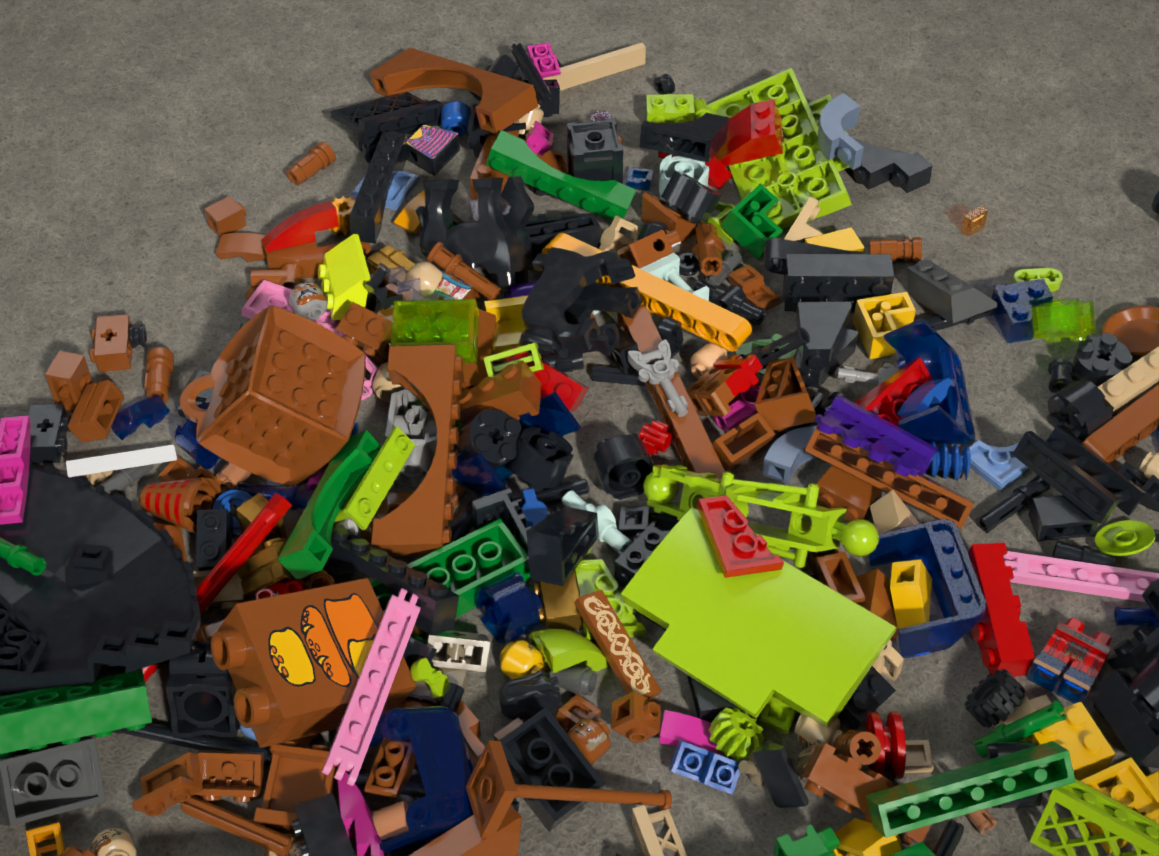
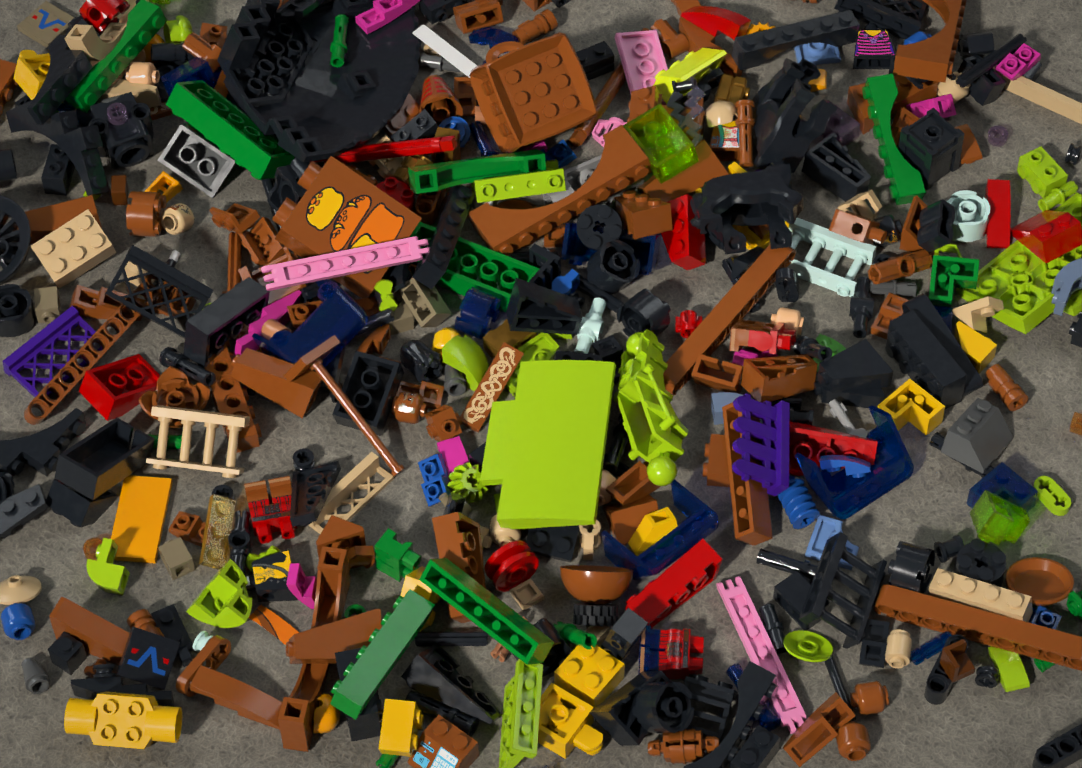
camera: 60 degrees right, 5 degrees up
light grey head [289,283,327,321] -> none
lime tile [483,343,544,377] -> none
light orange beam [542,233,752,351] -> none
clear blue tile [626,167,653,191] -> none
light grey piece [628,340,688,417] -> none
black arch [639,113,729,163] -> none
wing [697,495,784,578] -> none
dark orange axle [833,730,881,765] -> none
tan slope [870,490,929,554] -> none
none -> dark orange piece [560,565,634,604]
none -> black brick [600,608,648,661]

